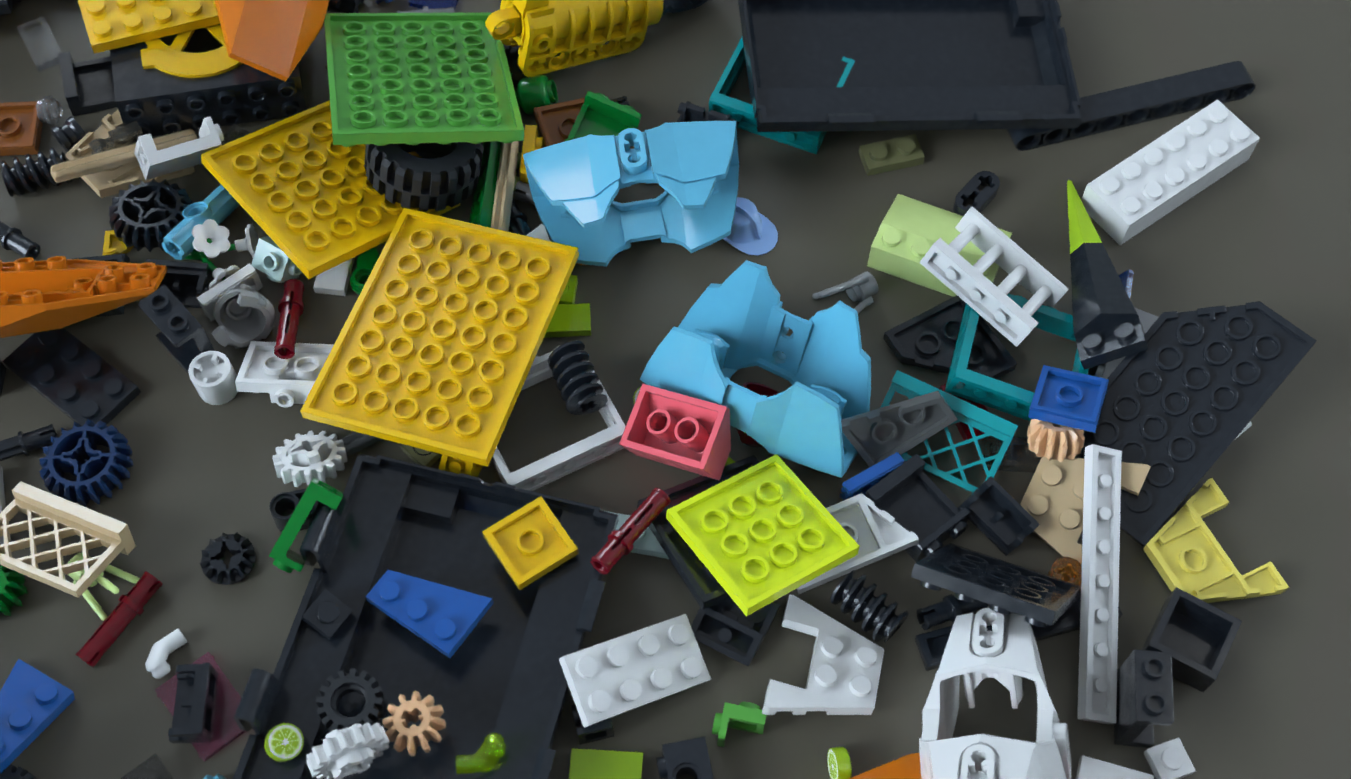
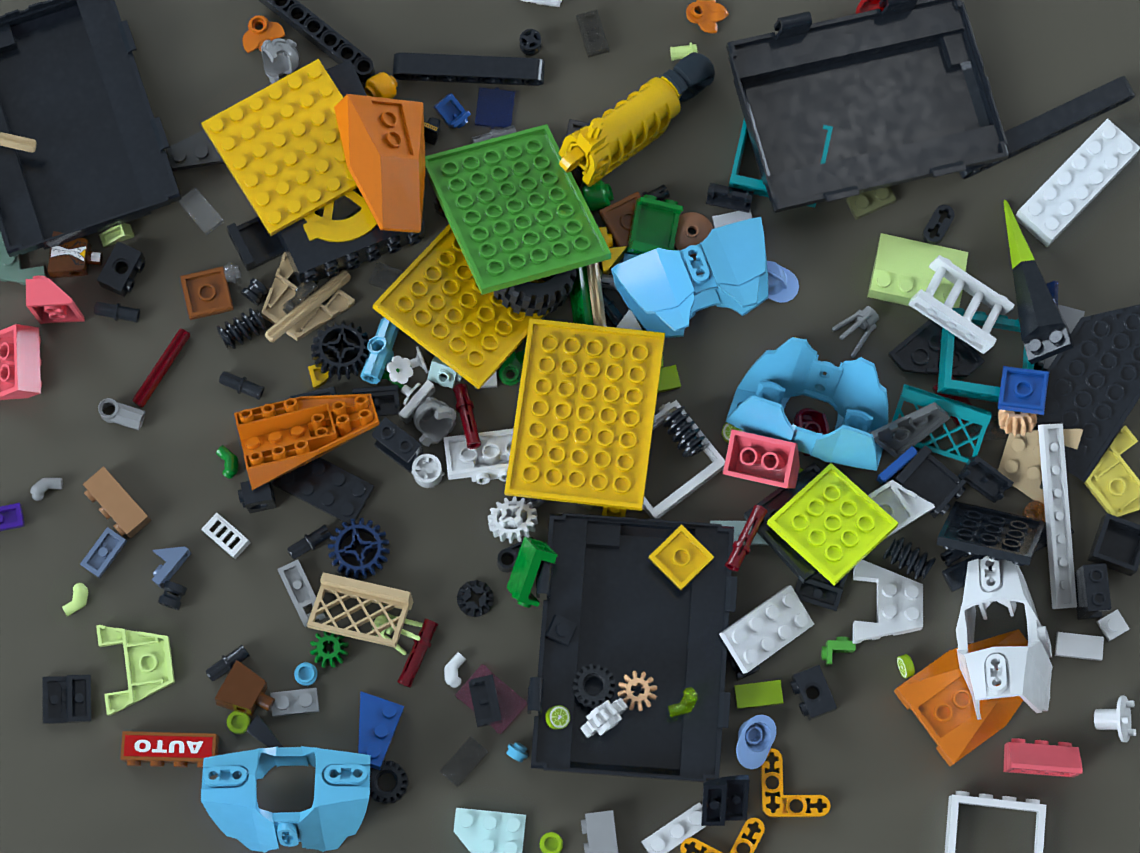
camera: 10 degrees left, 15 degrees up
white panel [134,117,224,180] -> none
blue wing [366,570,494,658] -> none

